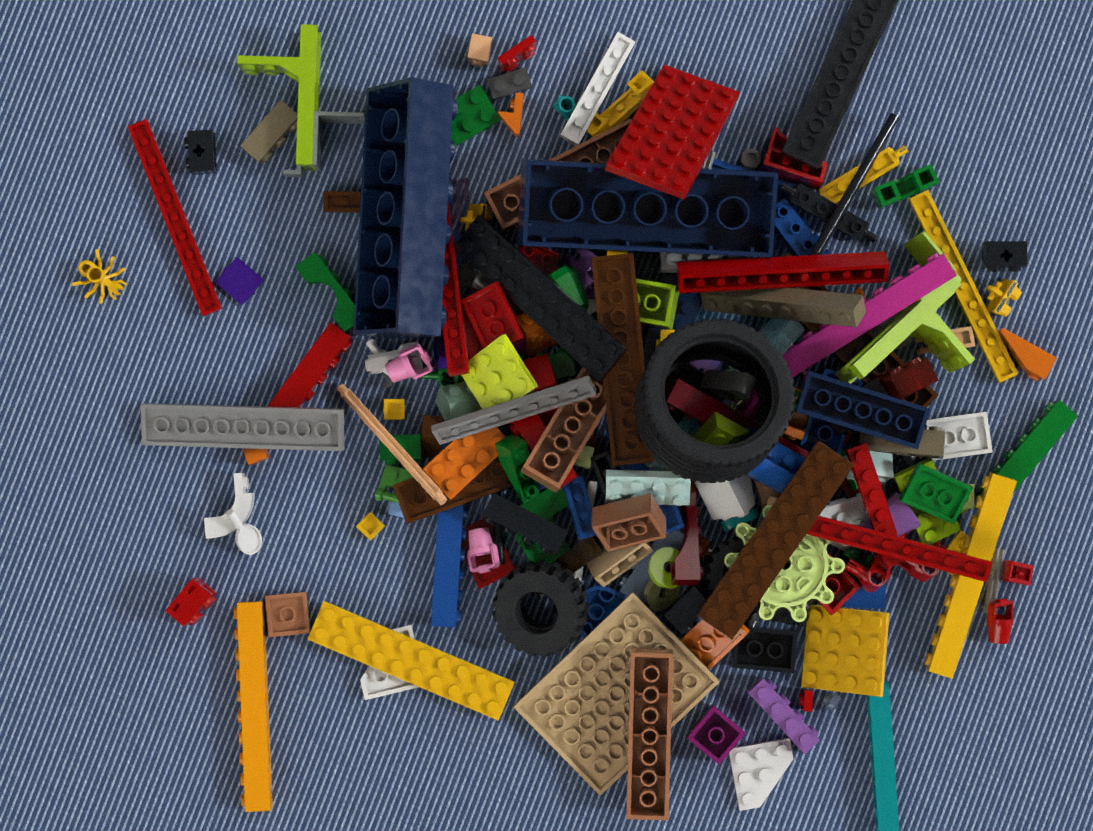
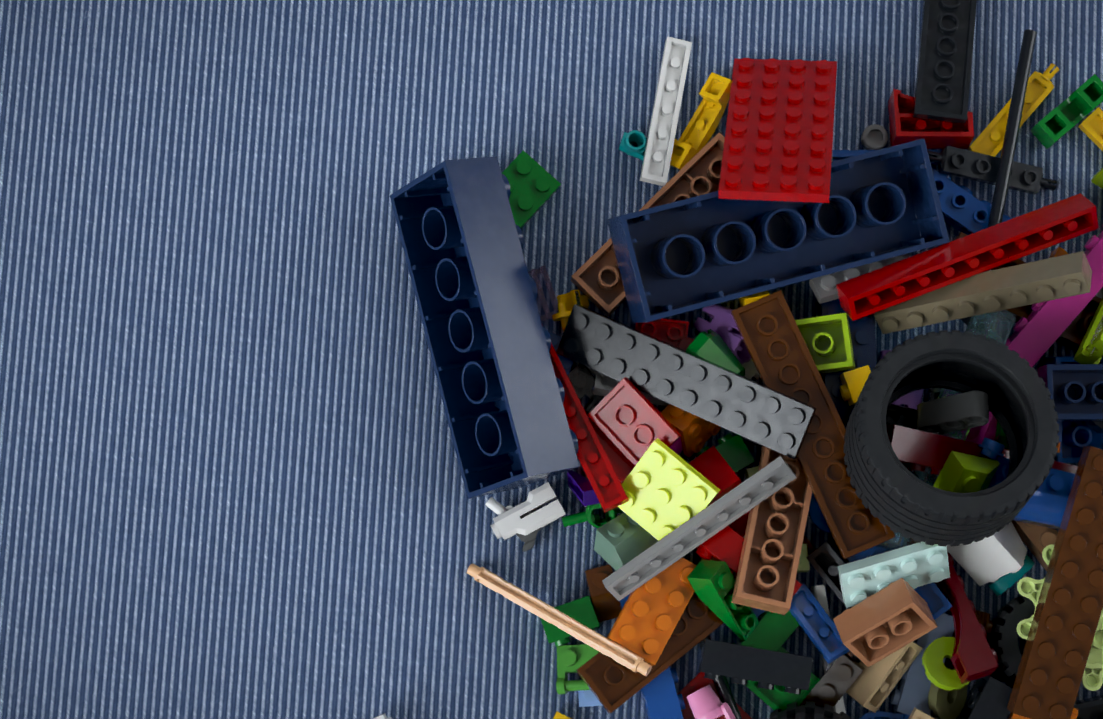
camera: 15 degrees left, 5 degrees down
yellow animal [72,249,127,304] -> none
red plate [128,119,222,317] -> none
light grey plate [141,403,344,451] -> none
black brick [184,130,217,175] -> none
dark purple piece [215,257,264,305] -> none
lime piece [237,24,365,177] -> none
dark tan brick [240,100,298,165] -> none
orange brick [243,448,271,466] -> none
red brick [267,322,352,407] -> none
green arch [295,252,355,334] -> none
reddish brown plate [323,191,361,213] -> none
yellow plate [384,399,405,420] -> none
bright pink piece [385,343,433,383] -> none
light nougat brick [467,33,493,67] -> none
dark grey plate [487,67,532,100] -> none
orange slope [497,93,524,137] -> none
red plate [498,35,536,73] -> none
none -> blue plate [978,437,1005,460]

